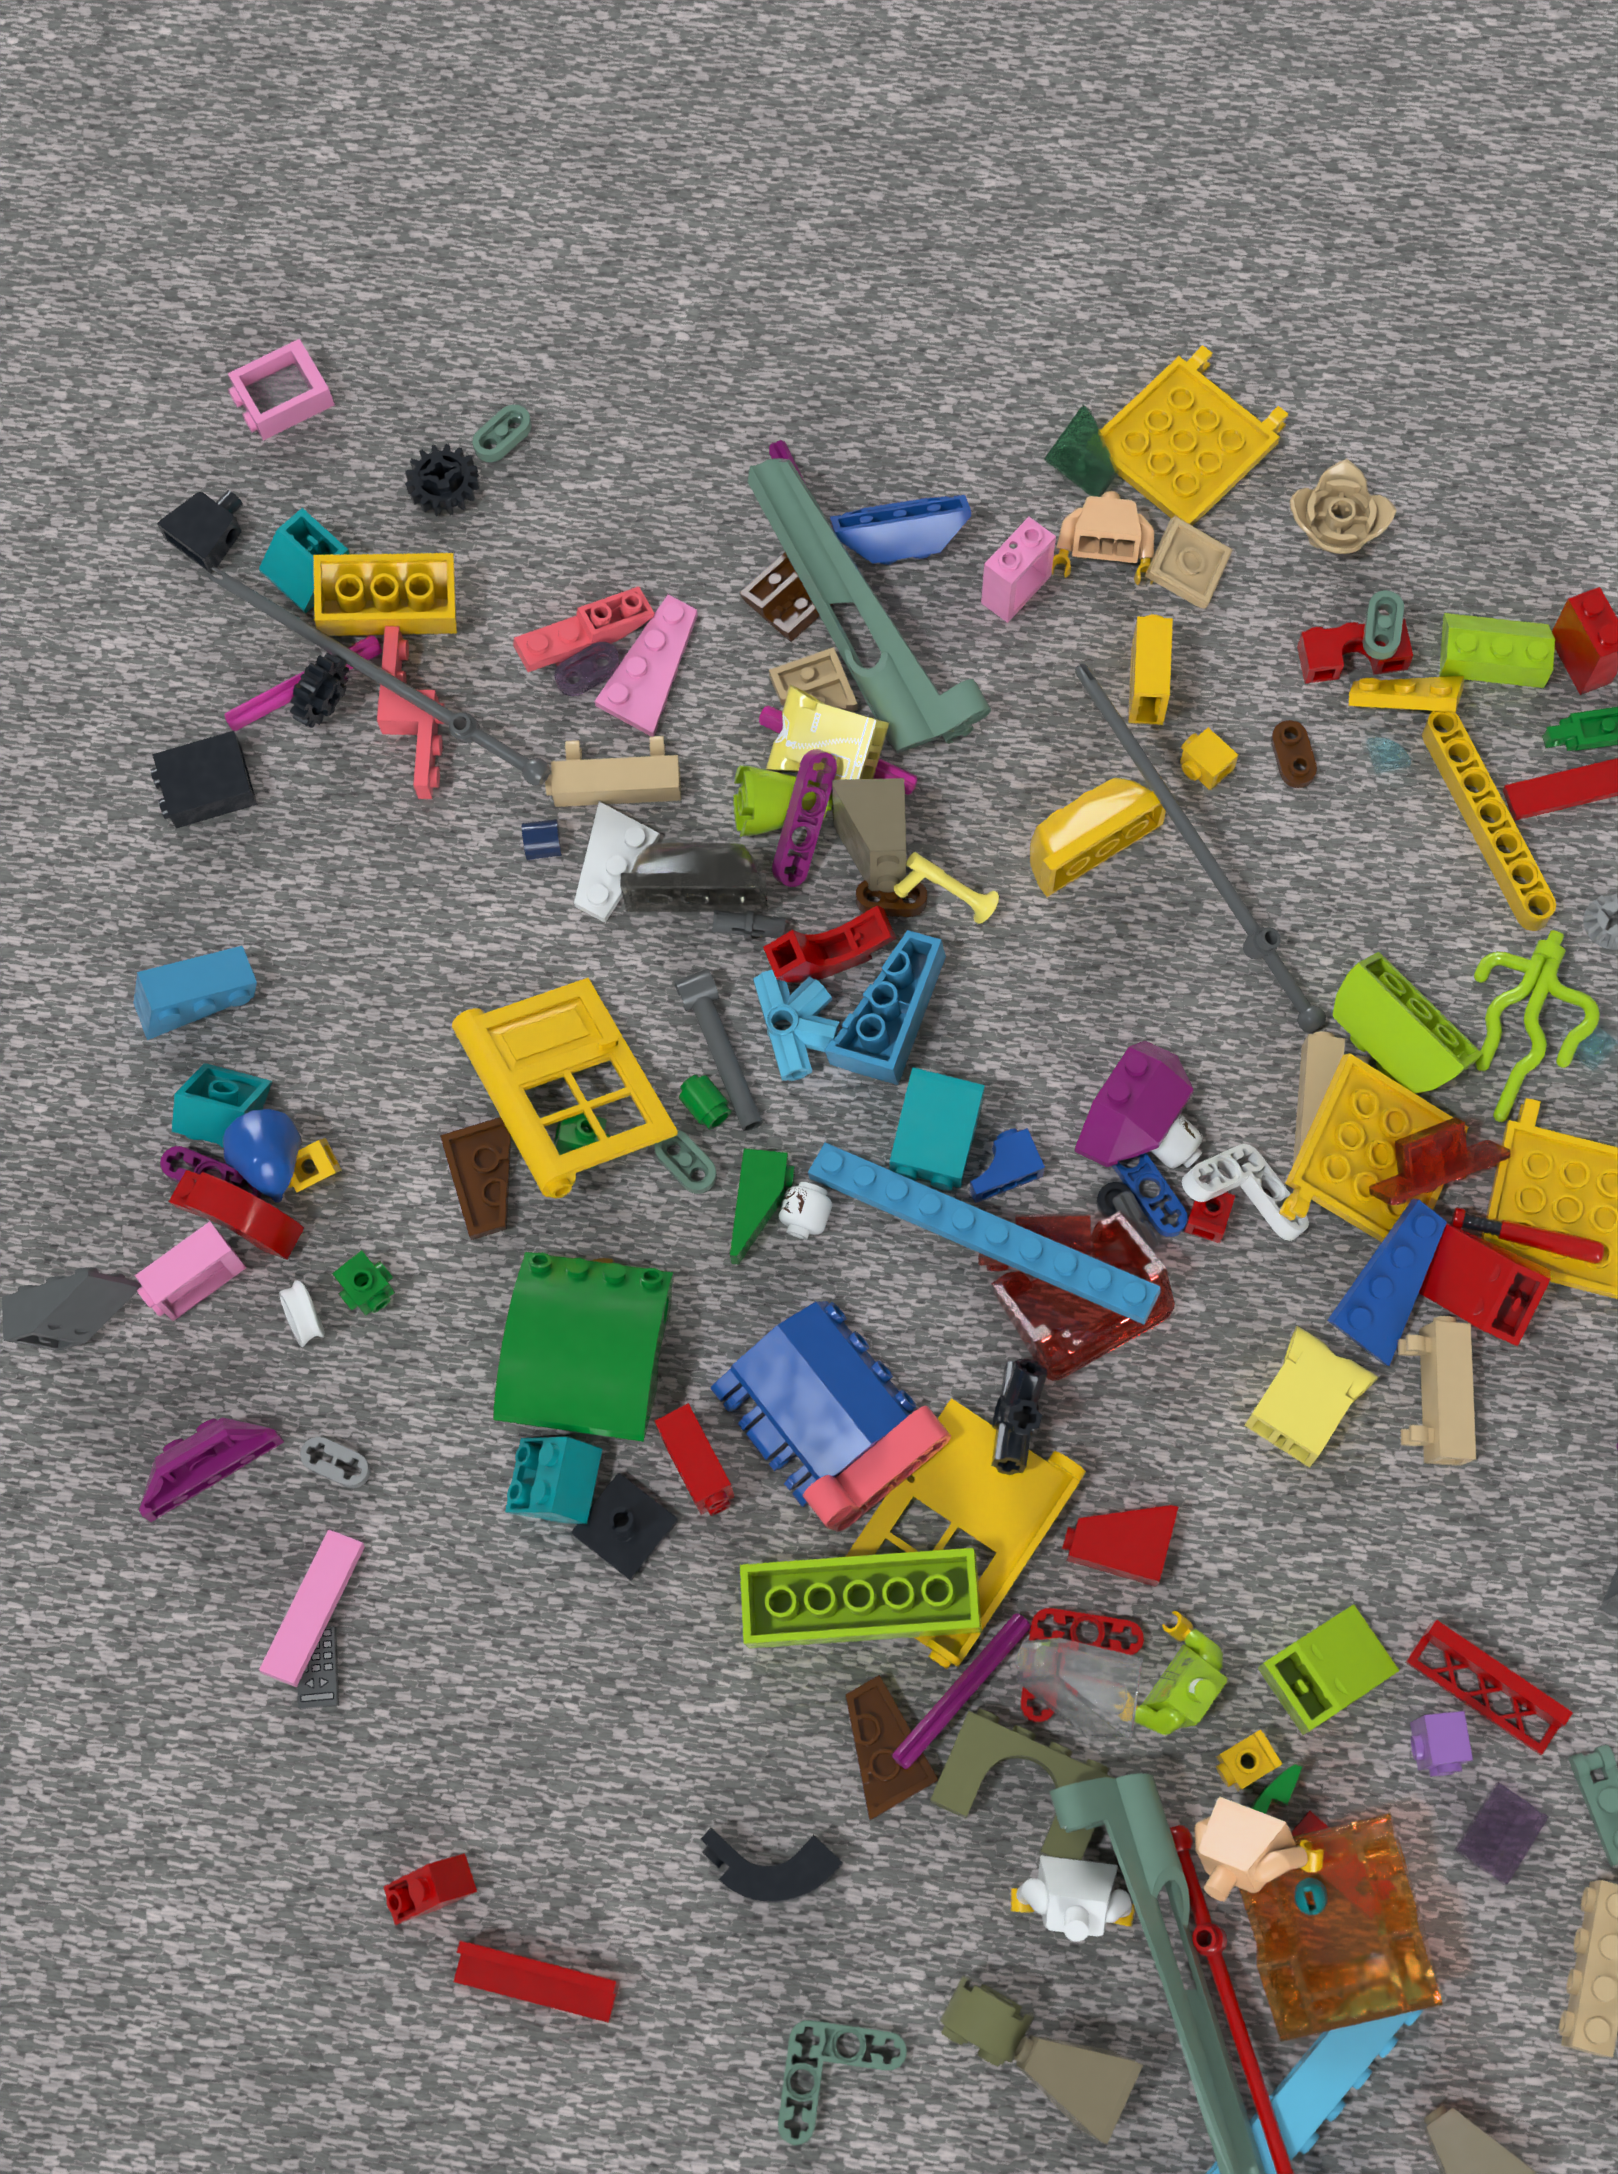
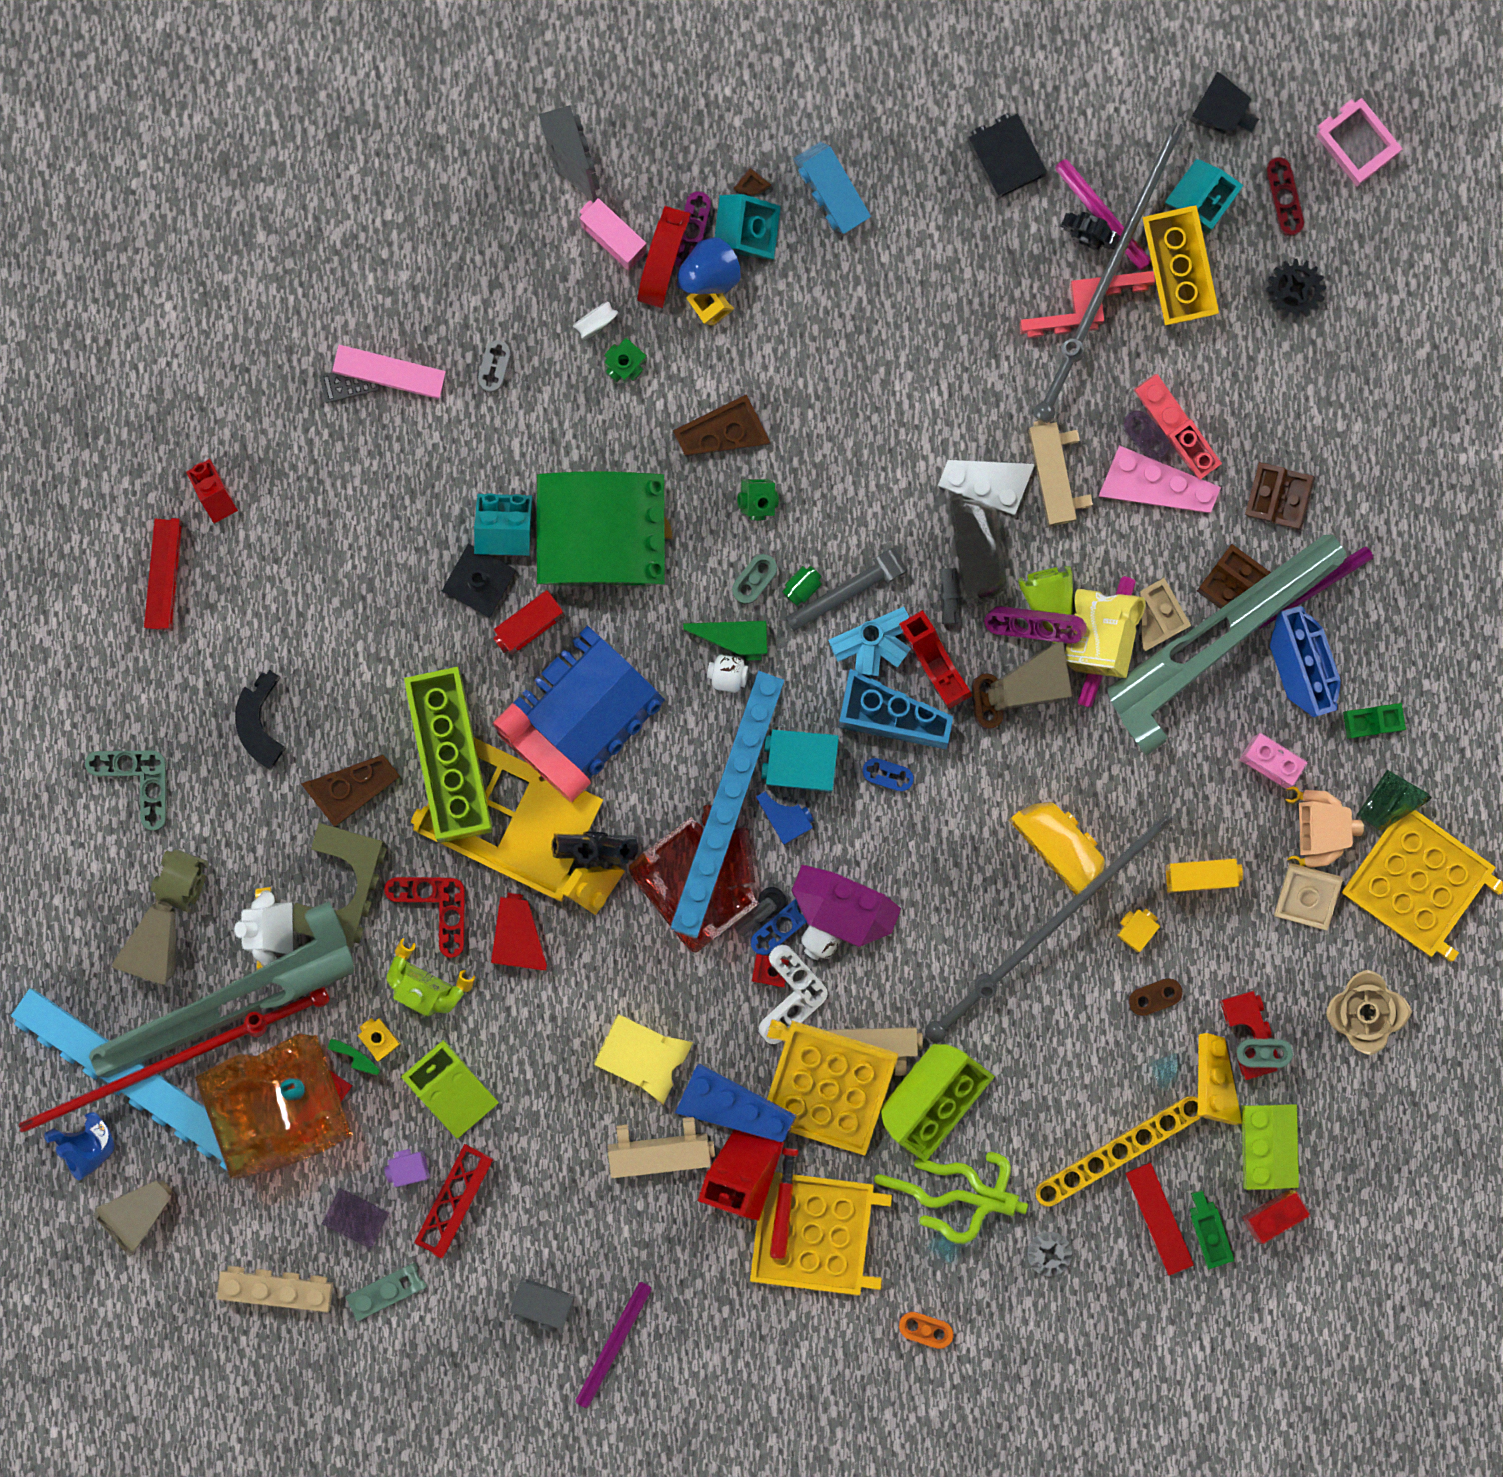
camera: 75 degrees right, 15 degrees up
magenta wedge [139,1417,284,1522] -> none
yellow door [452,978,678,1199] -> none
sand green plate [472,405,532,462] -> none
dark blue brick [521,819,562,860] -> none
magenta axle [892,1613,1031,1769] -> none
light yellow piece [894,852,999,924] -> none
clear slope [1016,1638,1143,1740] -> none
light nougat torso [1194,1797,1324,1901] -> none
clear red bracket [1369,1117,1511,1205] -> none
none -> yellow wing [560,865,625,915]
none -> reddish brown tile [733,168,771,196]
none -> blue beam [862,758,914,792]
none -> reddish brown slope [1245,462,1315,530]
none -> dark red beam [1266,157,1304,236]
none -> green slope [1343,703,1406,739]

